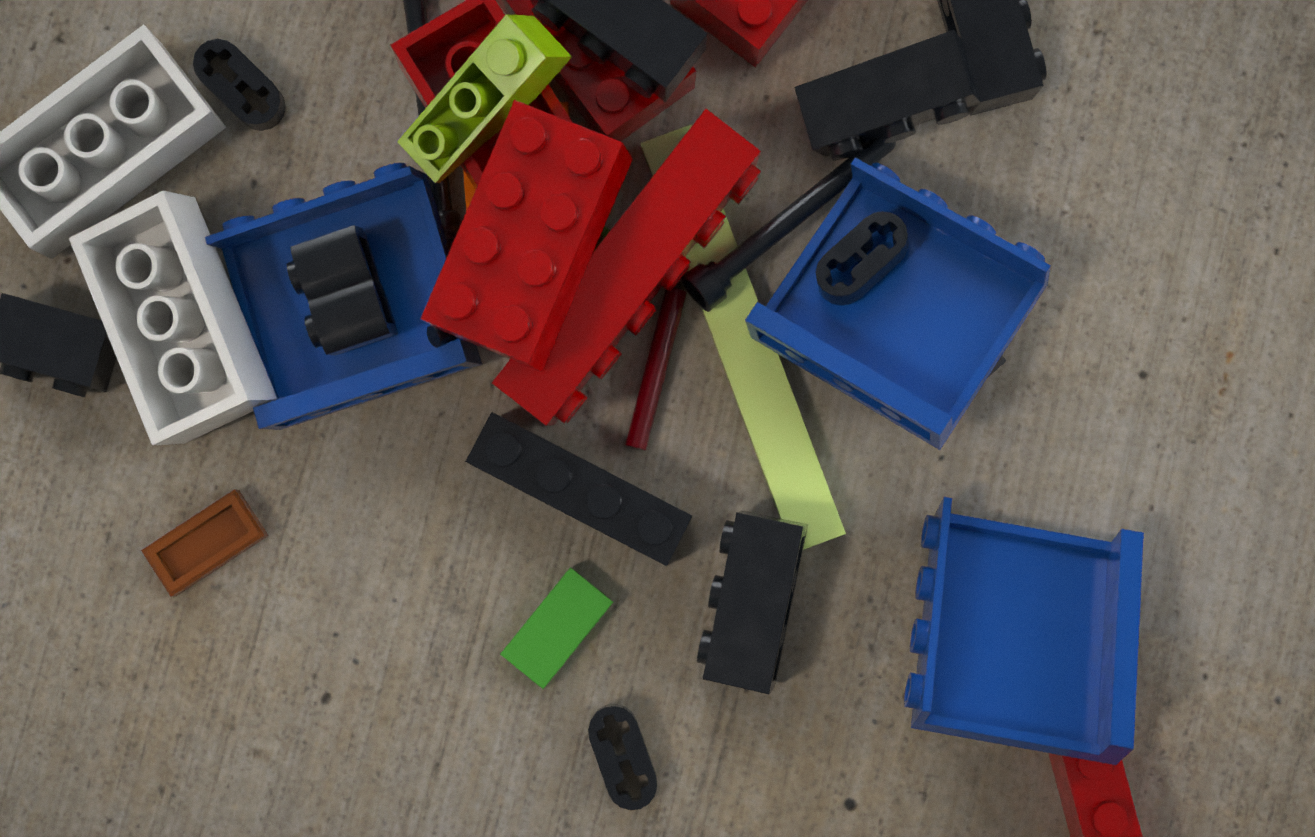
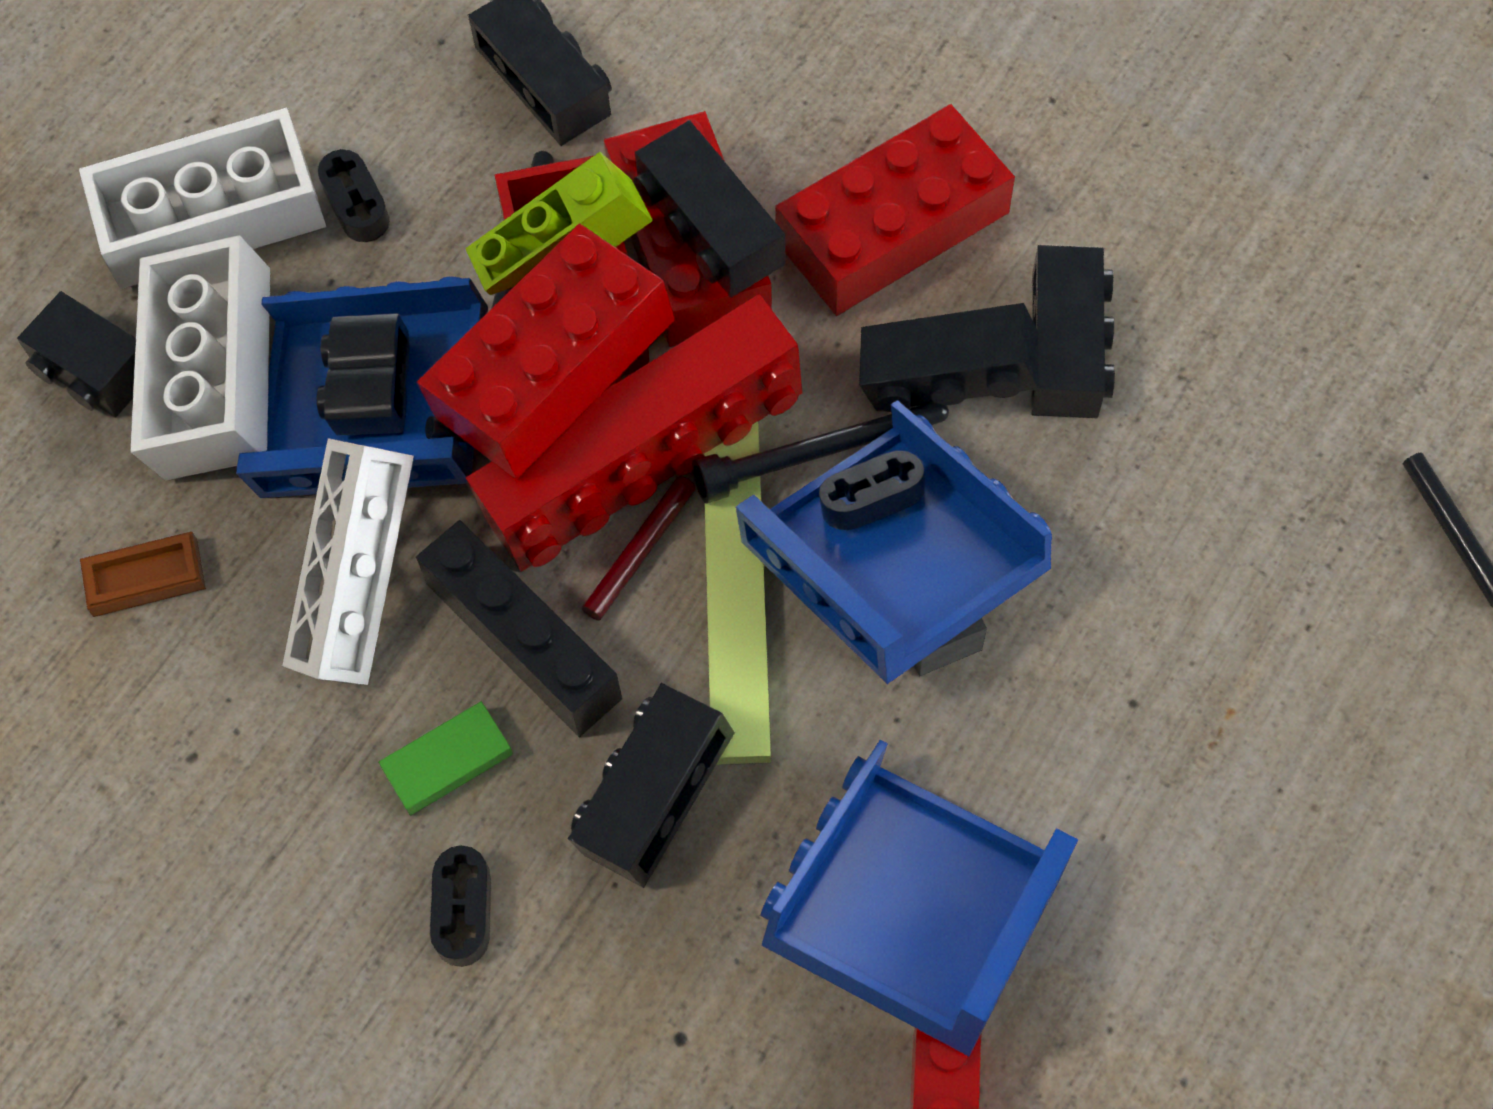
camera: 25 degrees right, 20 degrees down
none -> white fence [282,439,414,685]

